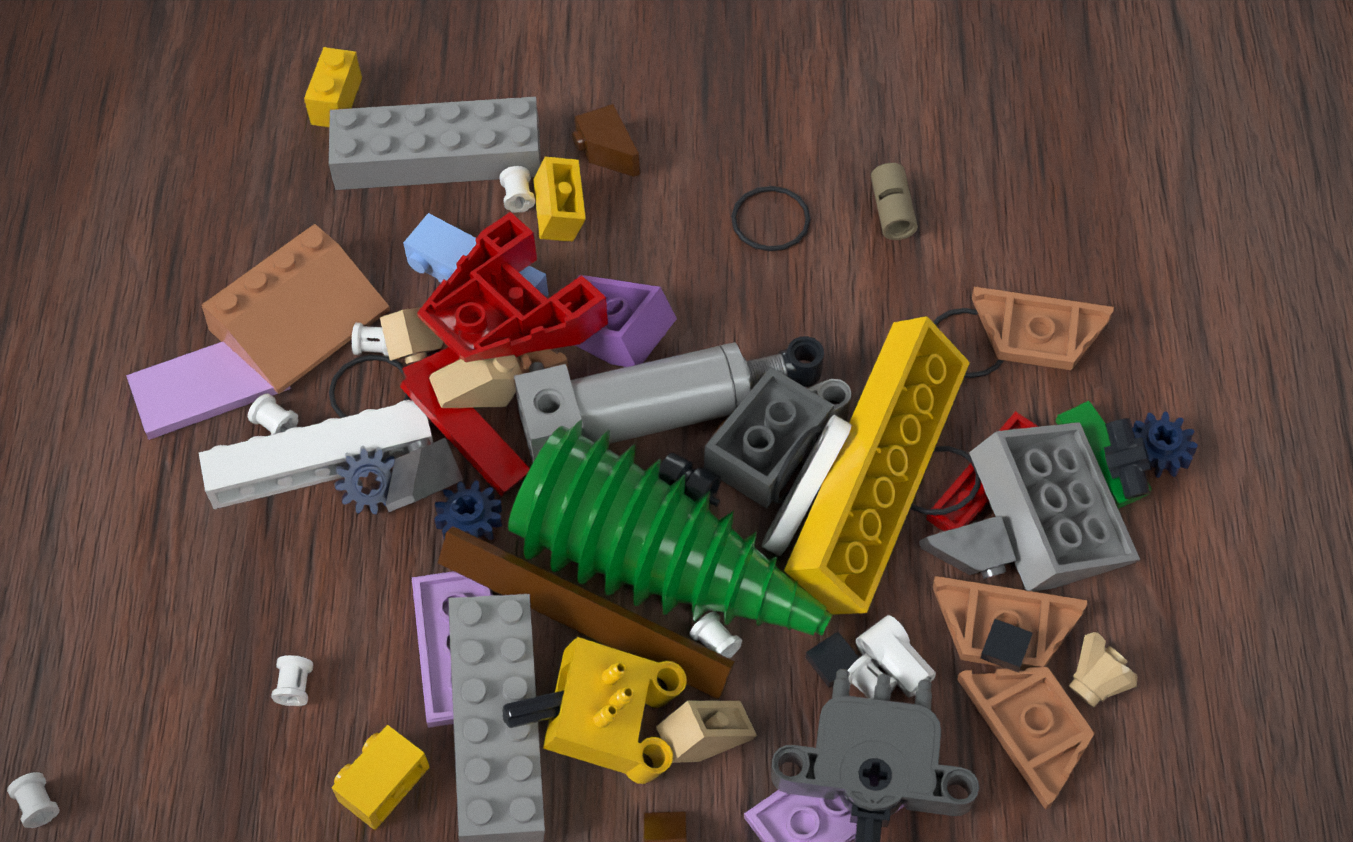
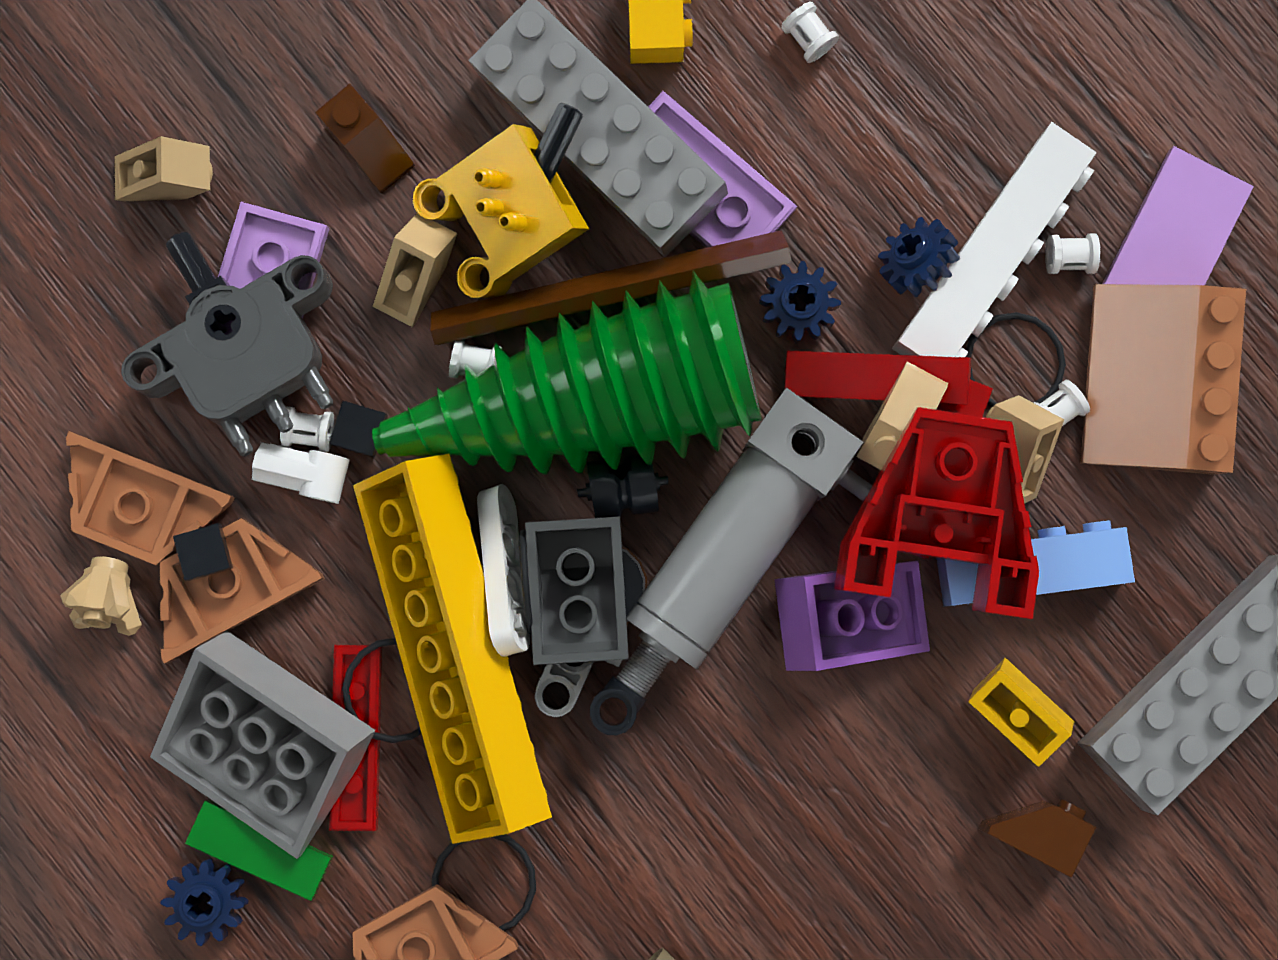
camera: 135 degrees right, 25 degrees up
flat silver slope [386,437,463,512] -> none
white bush [499,166,535,213] -> none
black piece [731,186,811,251] -> none
flat silver slope [919,515,1016,579] -> none
black axle [1104,418,1152,499] -> none

